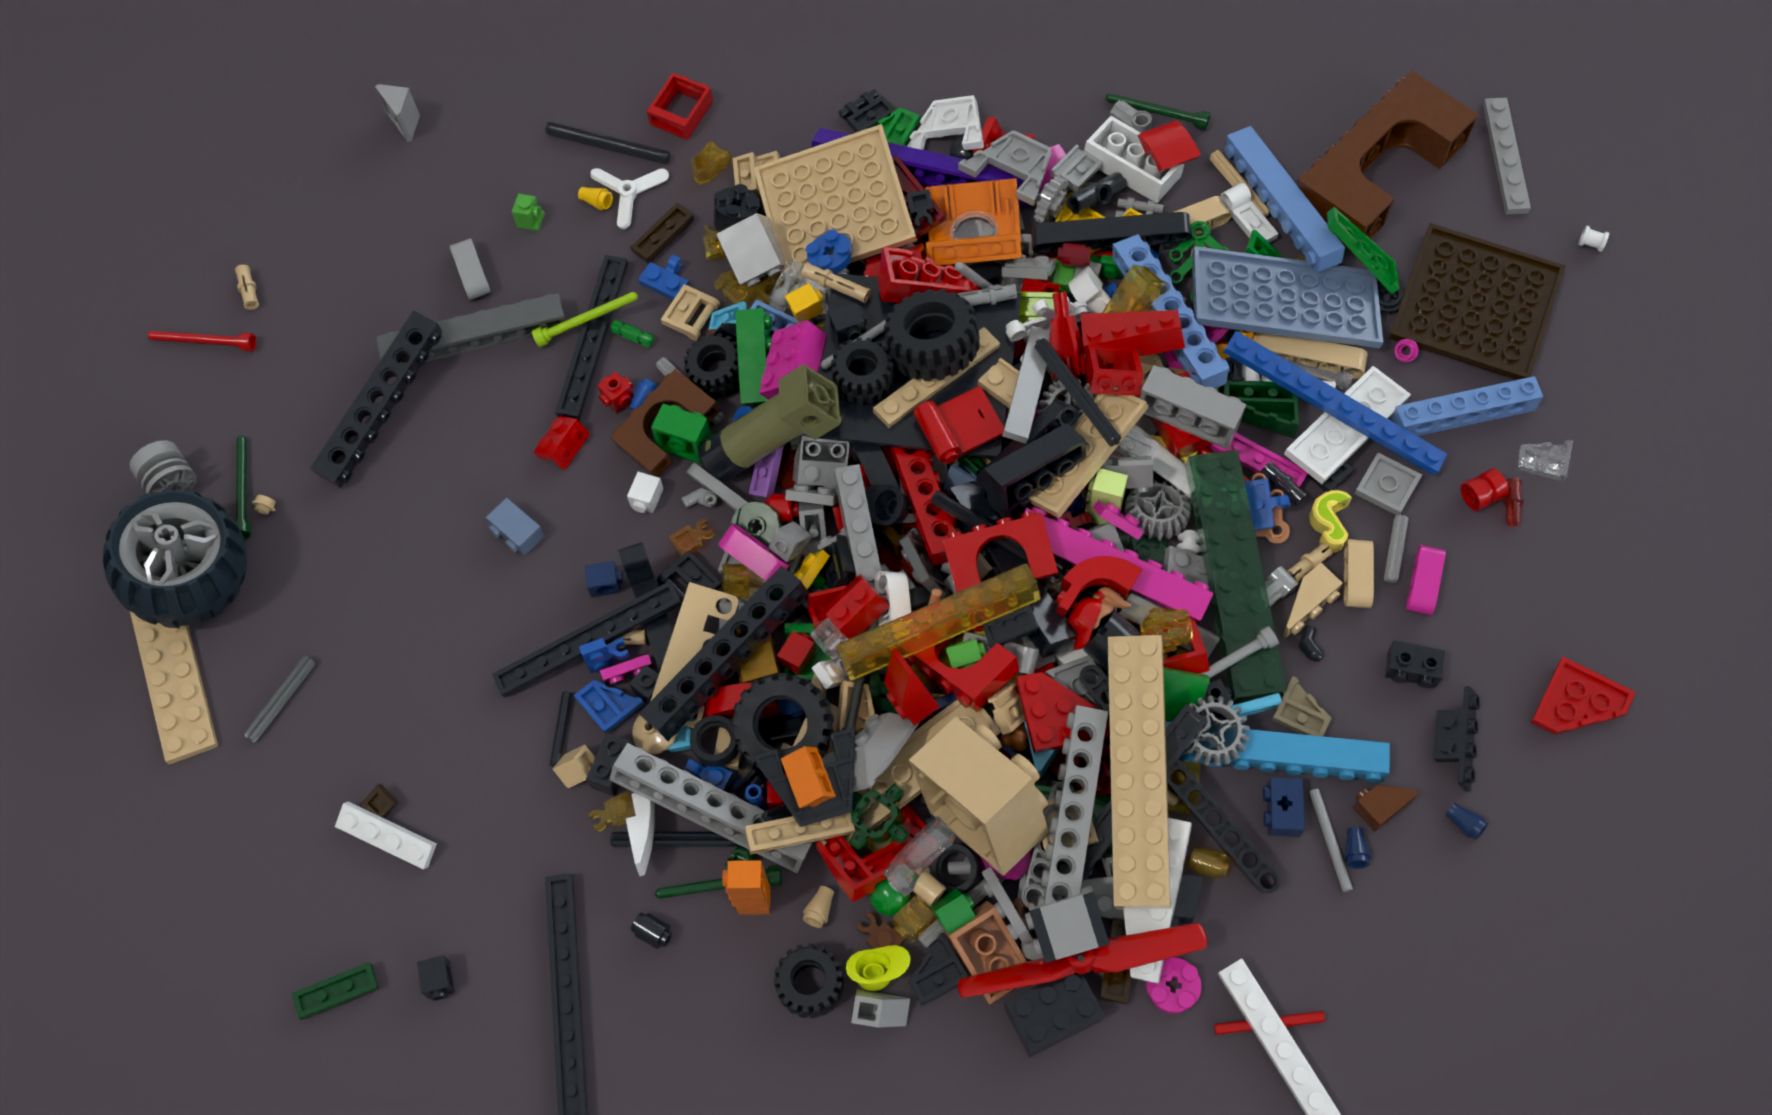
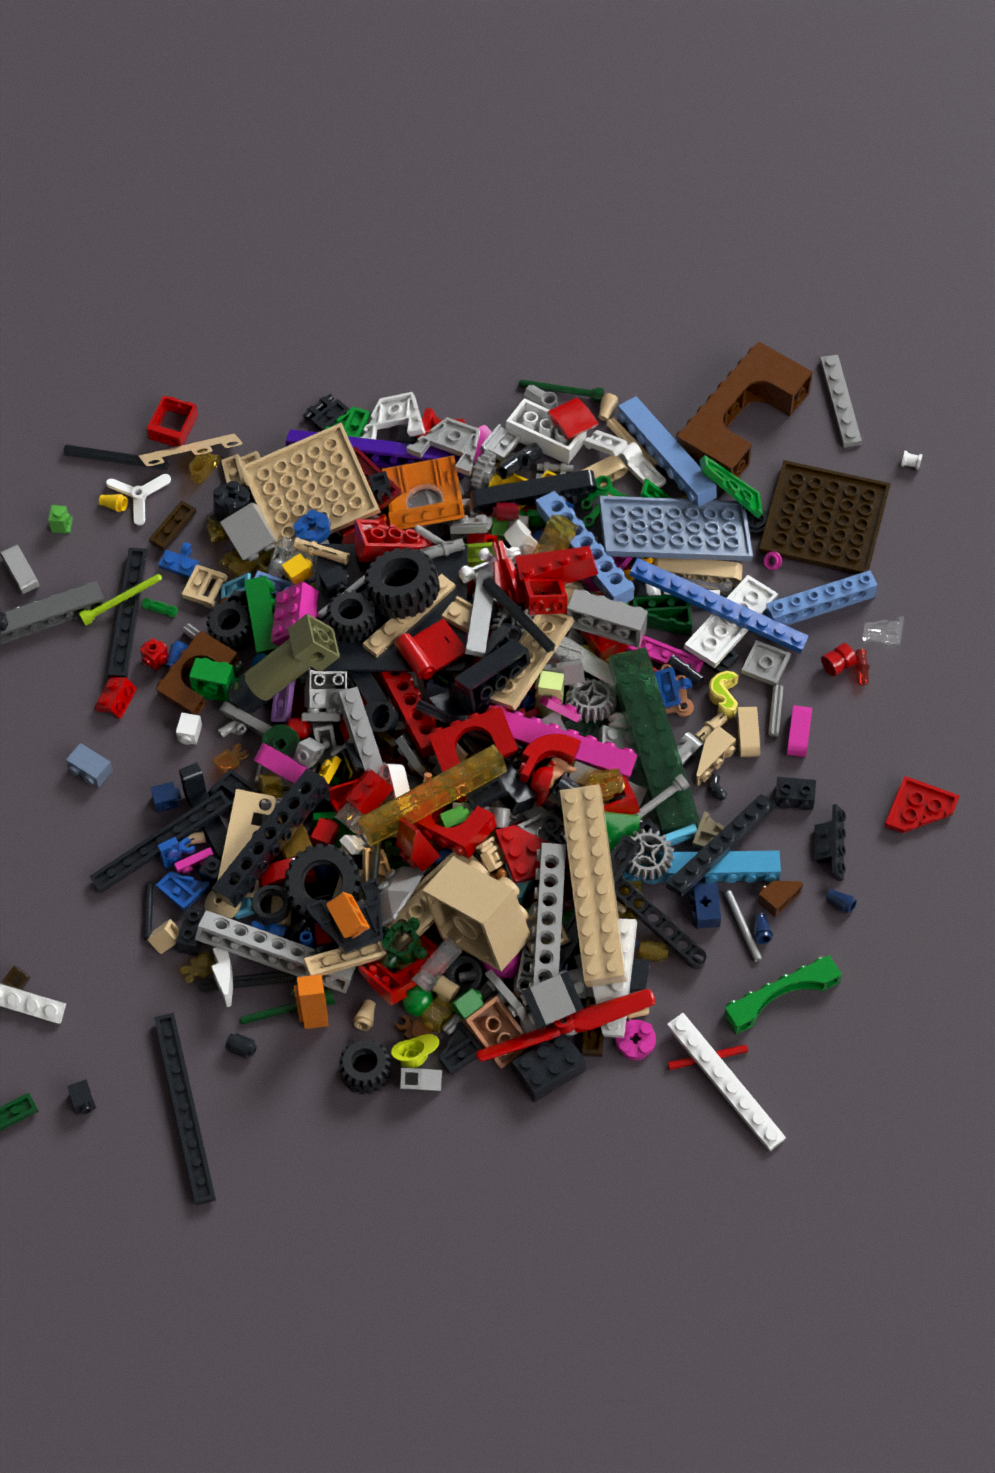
camera: 10 degrees left, 5 degrees down
none -> tan piece [139,434,243,466]
none -> white plate [583,430,628,457]
none -> tan cone [598,393,619,421]
none -> black plate [666,794,776,897]
none -> green arch [724,955,842,1035]

